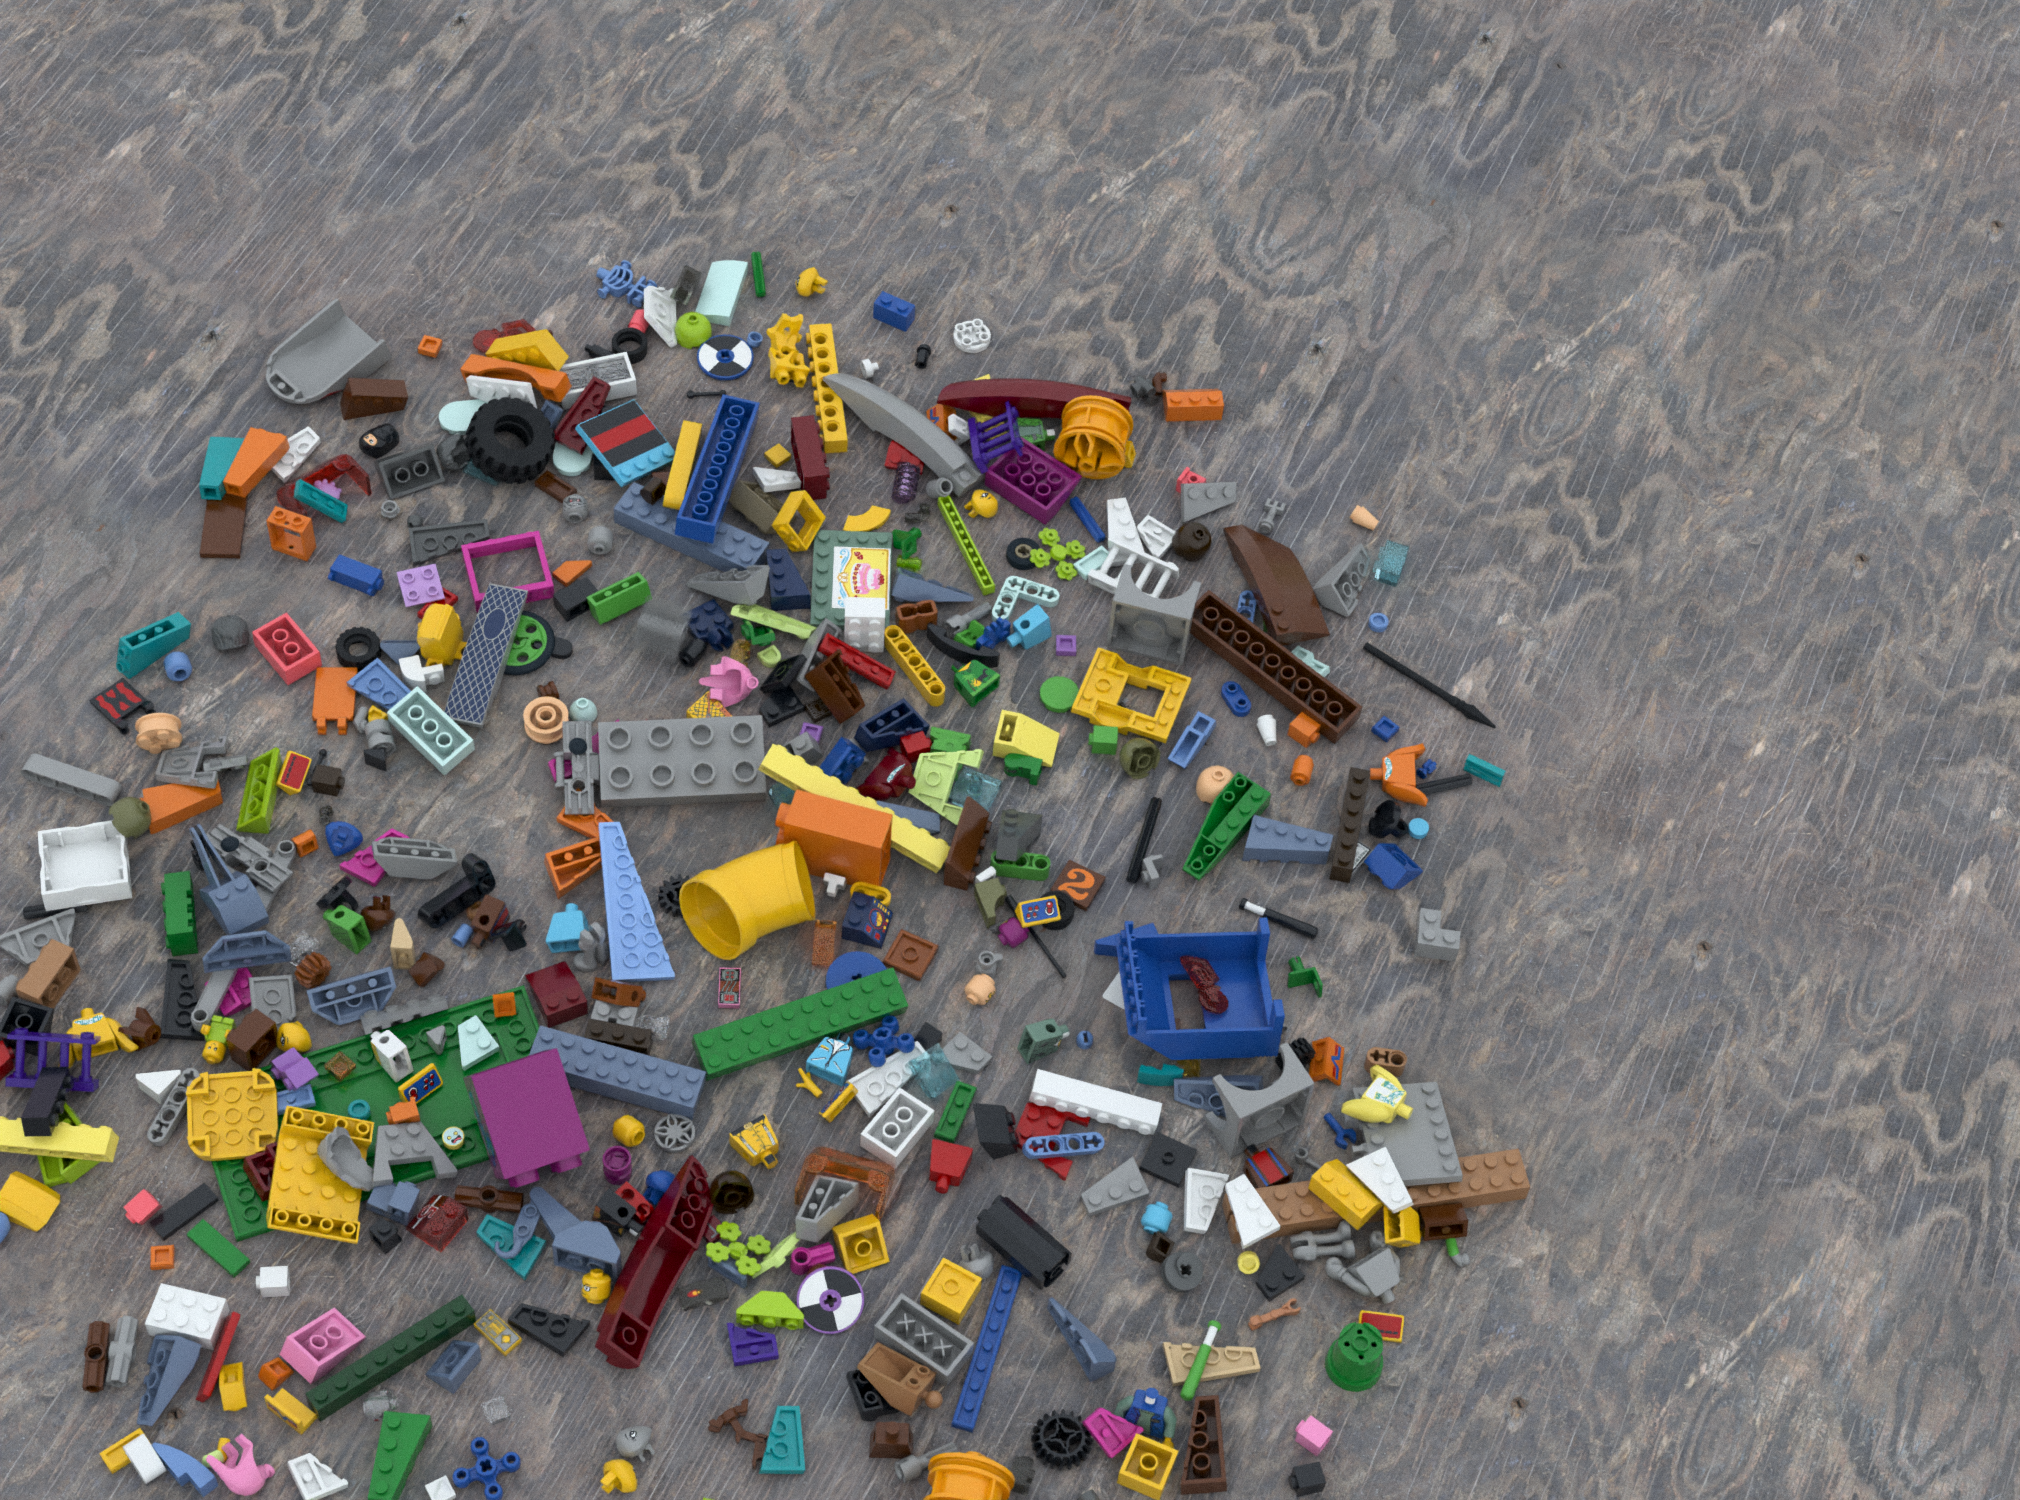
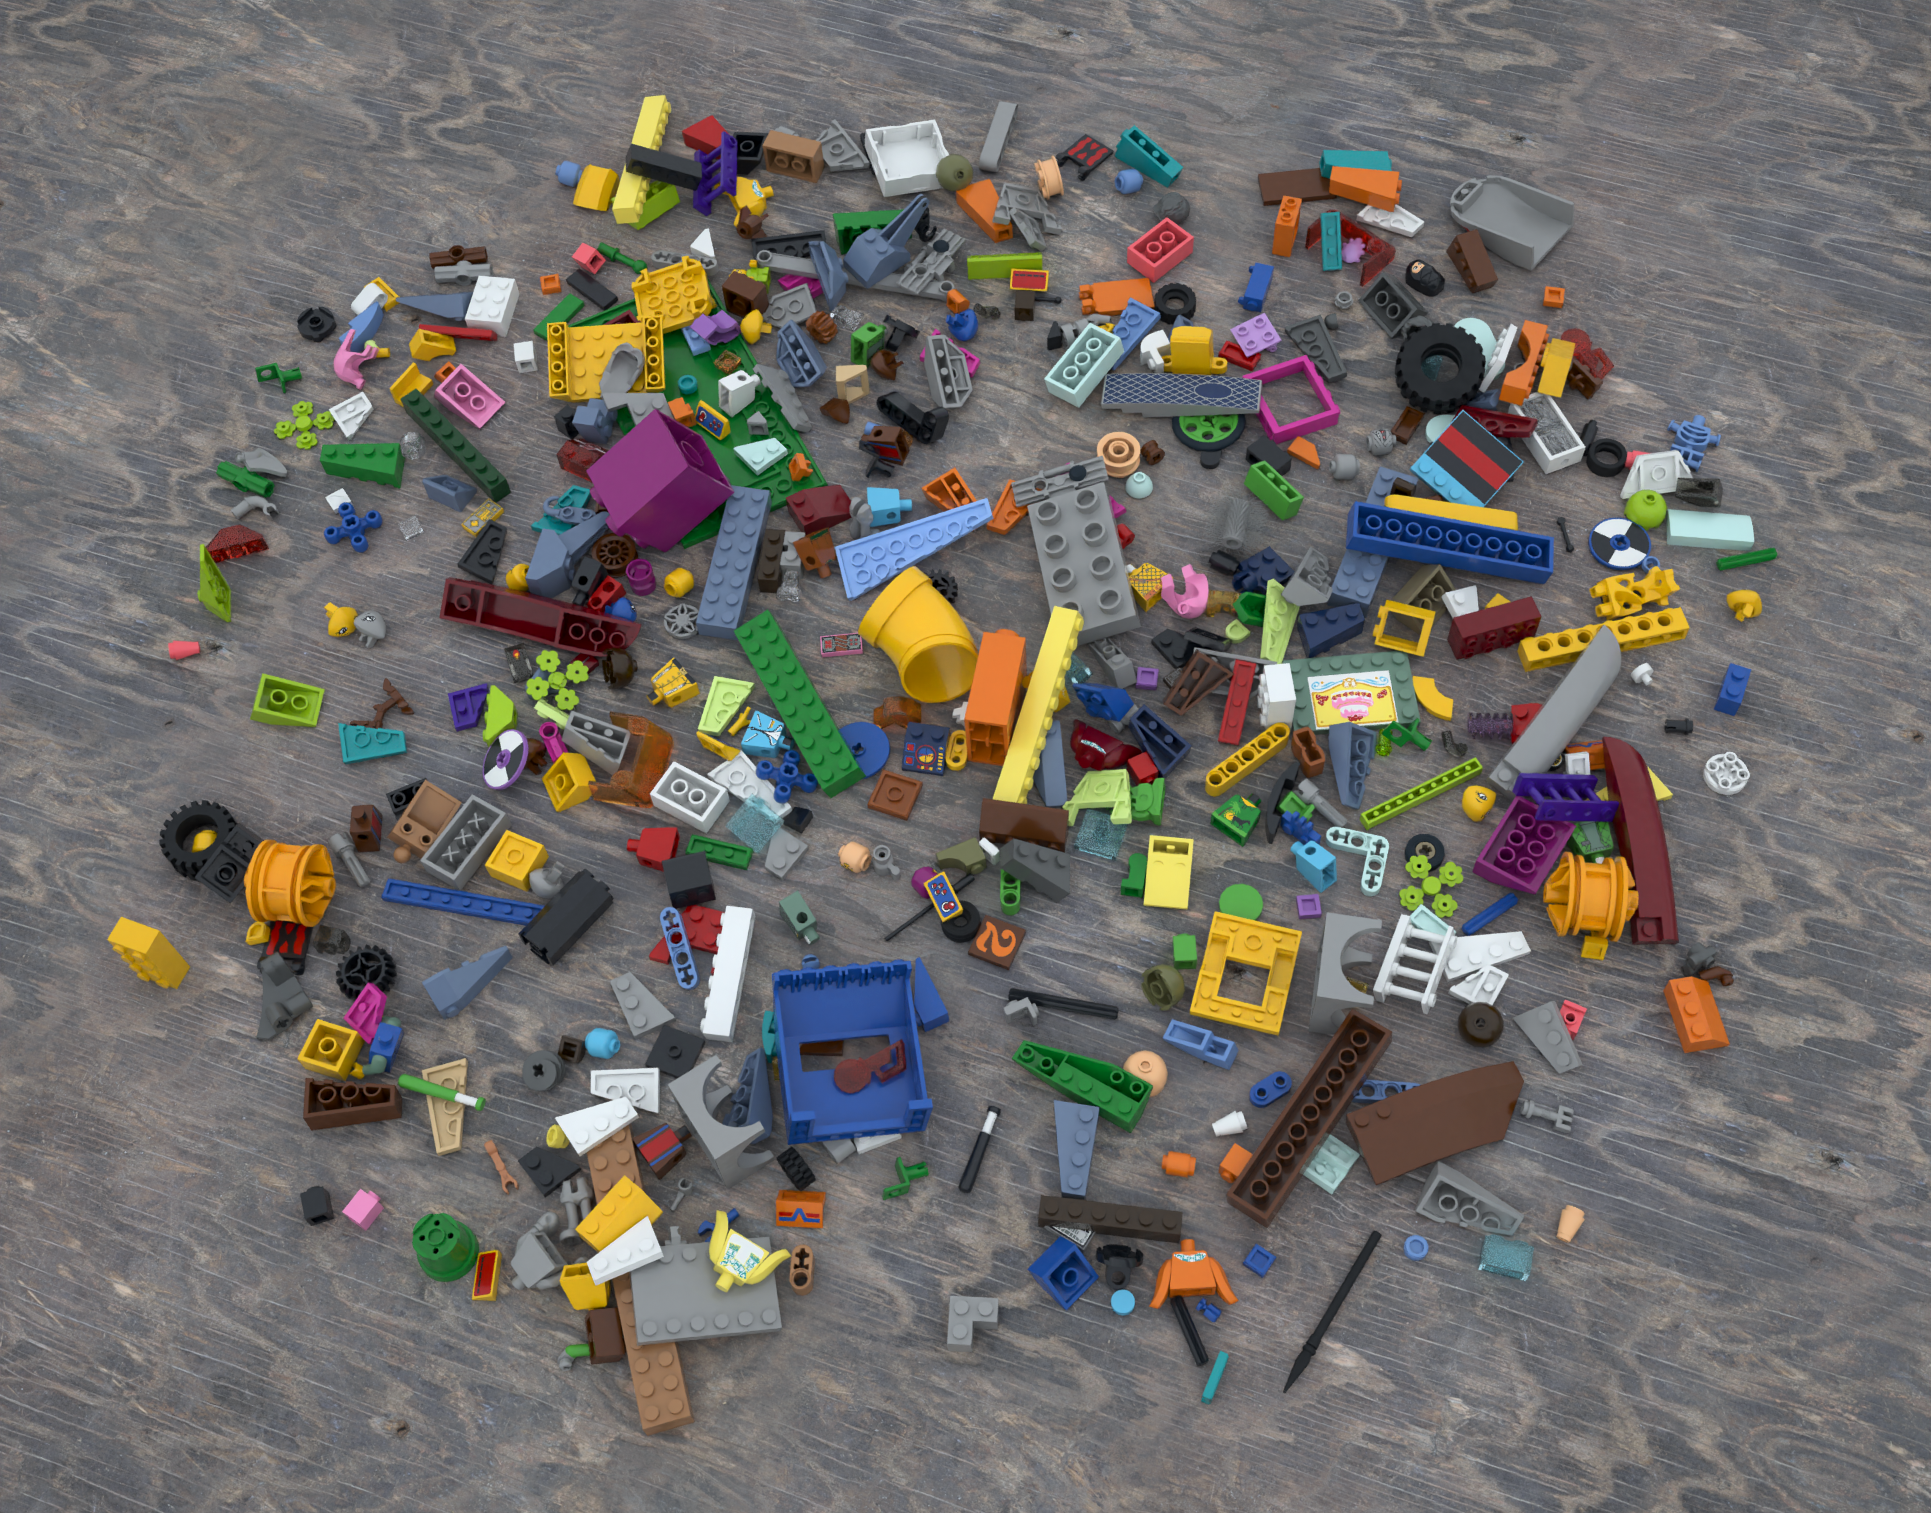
camera: 95 degrees right, 5 degrees up
light grey brick [926,478,953,499] -> none
none -> reddish brown wheel [592,533,638,578]
none -> green pin [597,242,647,274]
none -> yellowish green wing [698,676,755,736]

